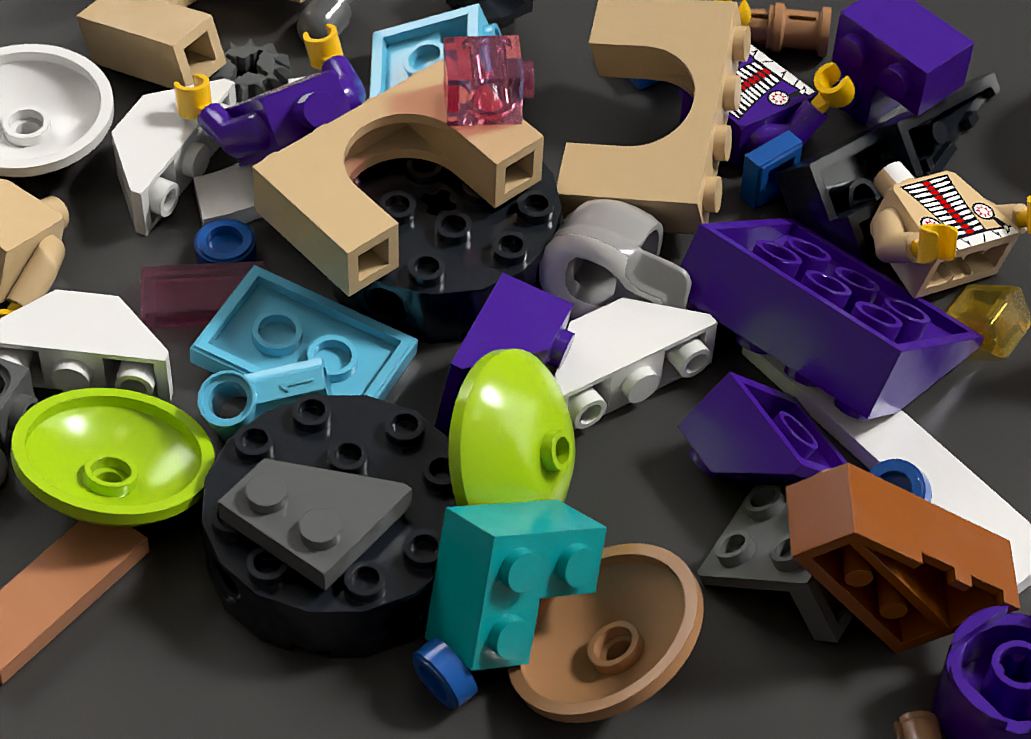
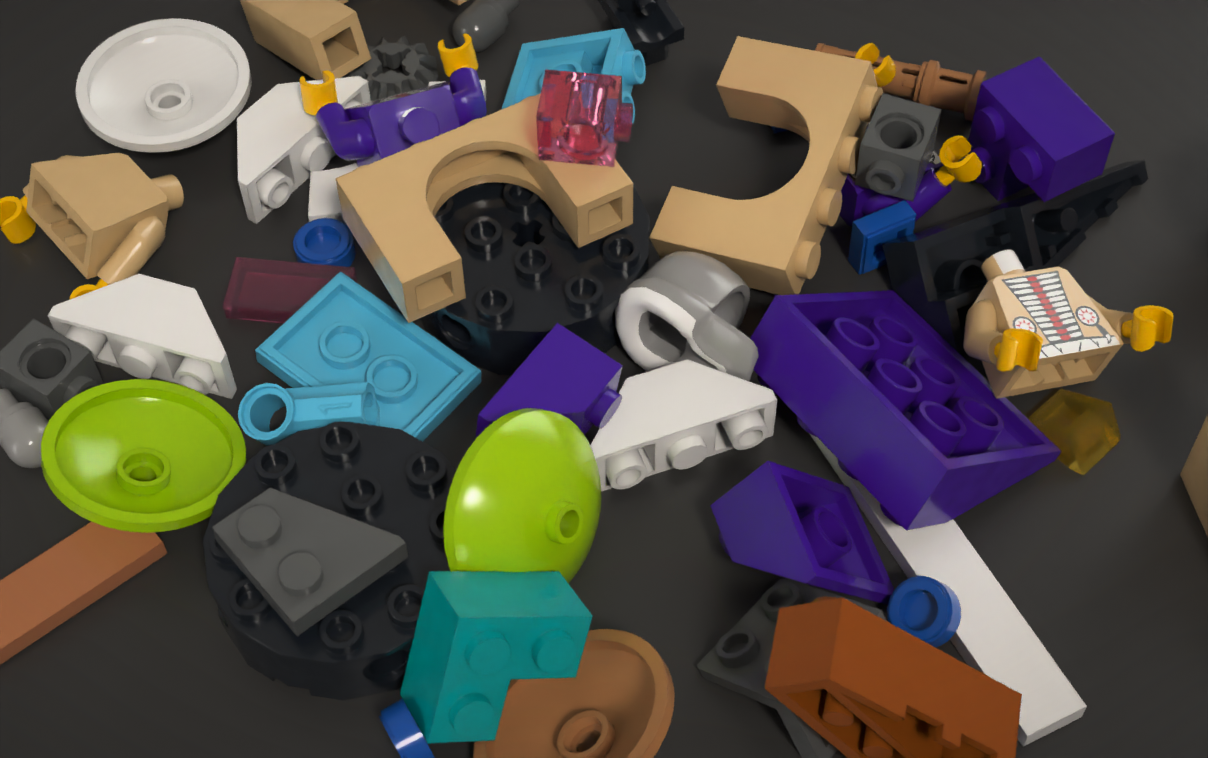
camera: 15 degrees right, 5 degrees up
none -> dark grey brick [855,93,941,202]

